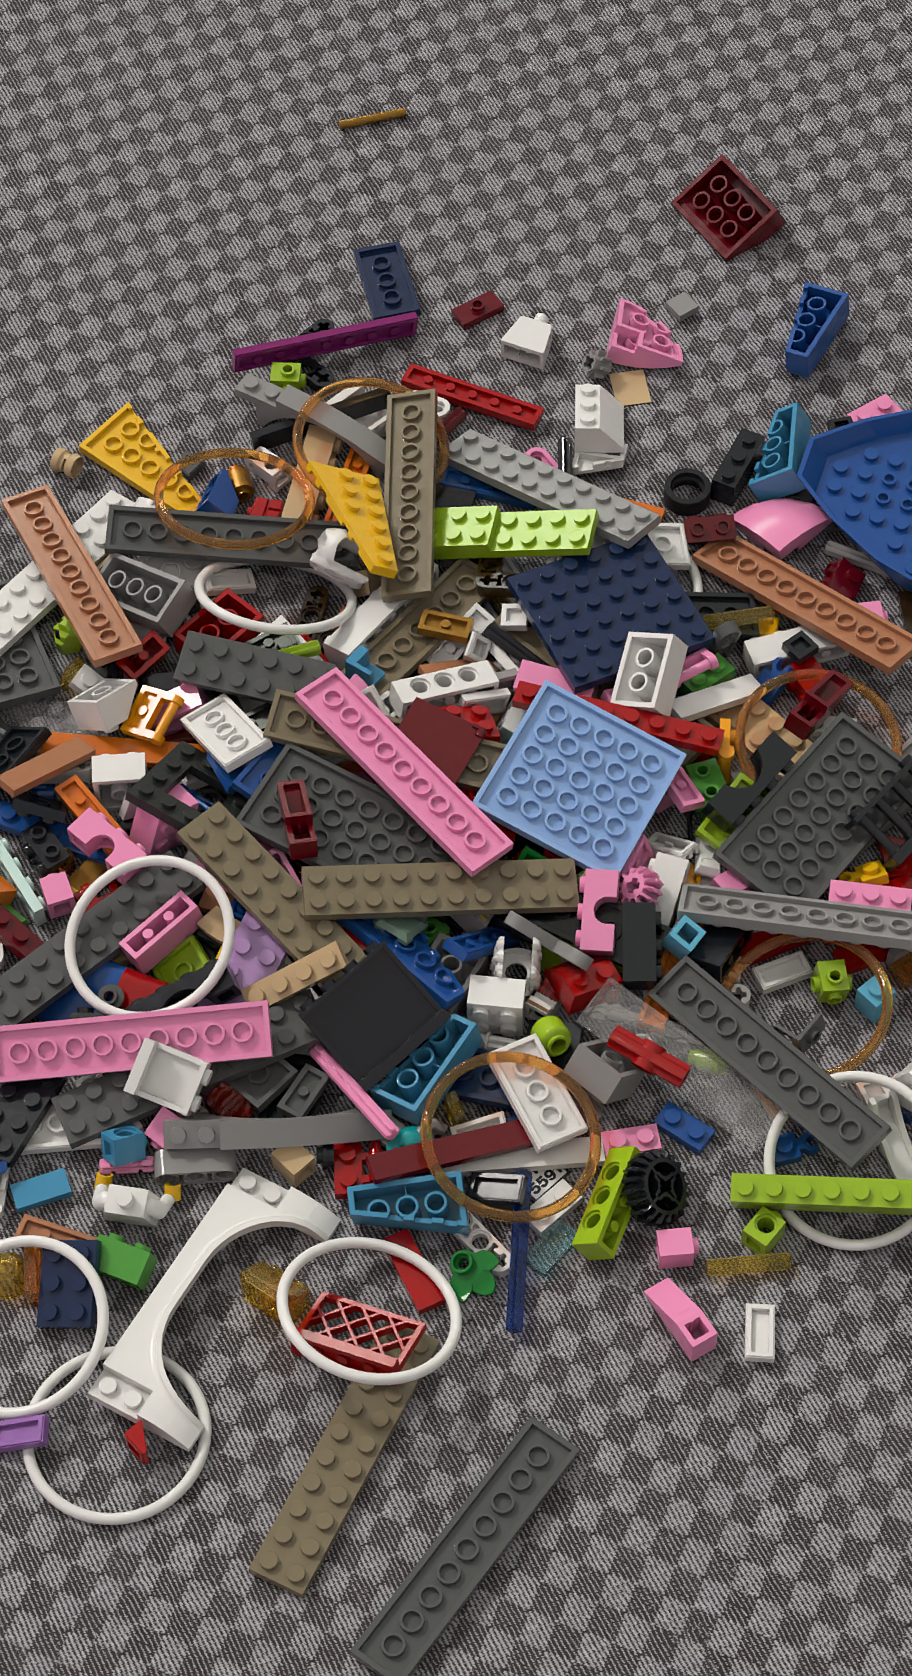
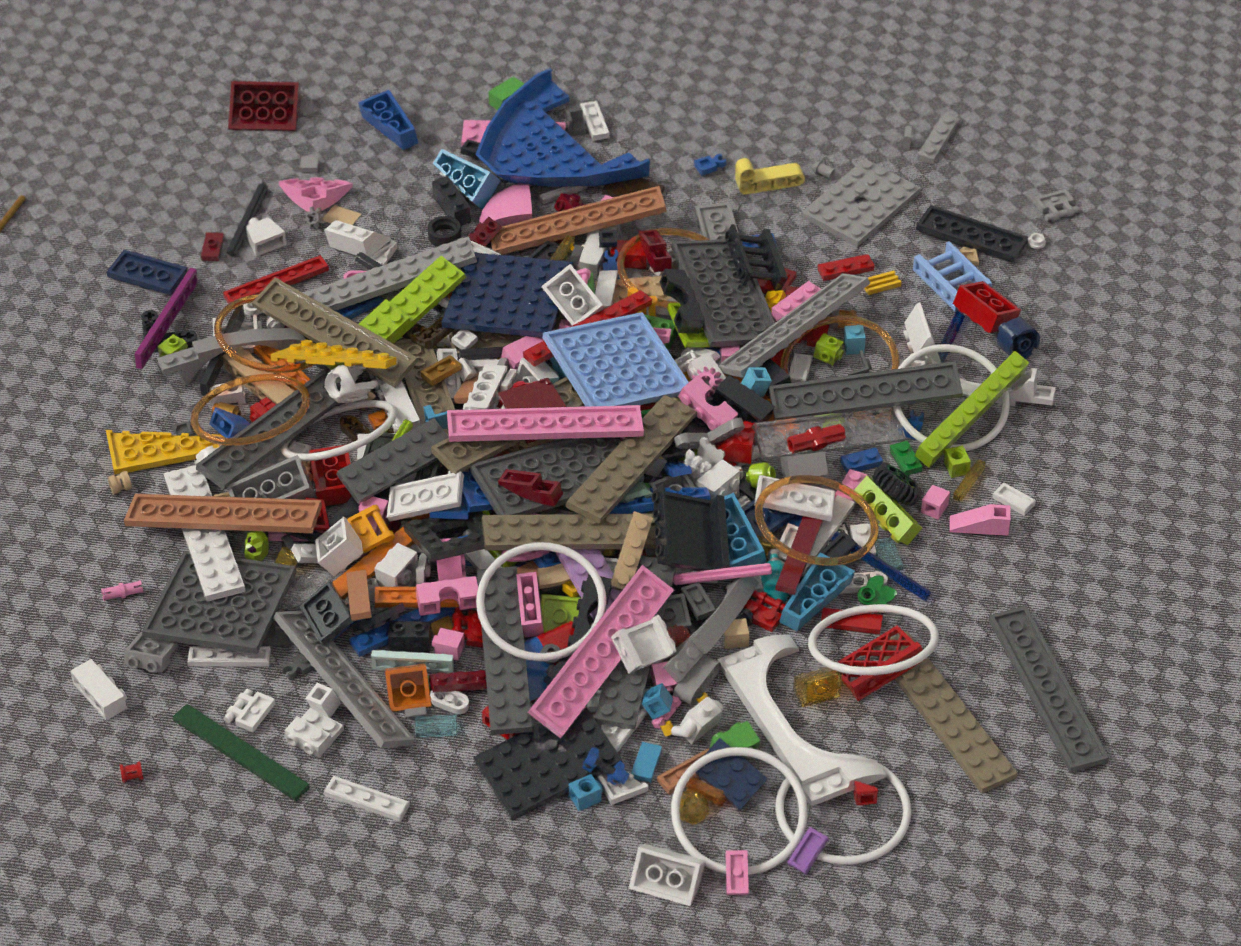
camera: 55 degrees left, 10 degrees down
none -> black axle [226,182,268,257]
none -> green plate [890,441,923,475]

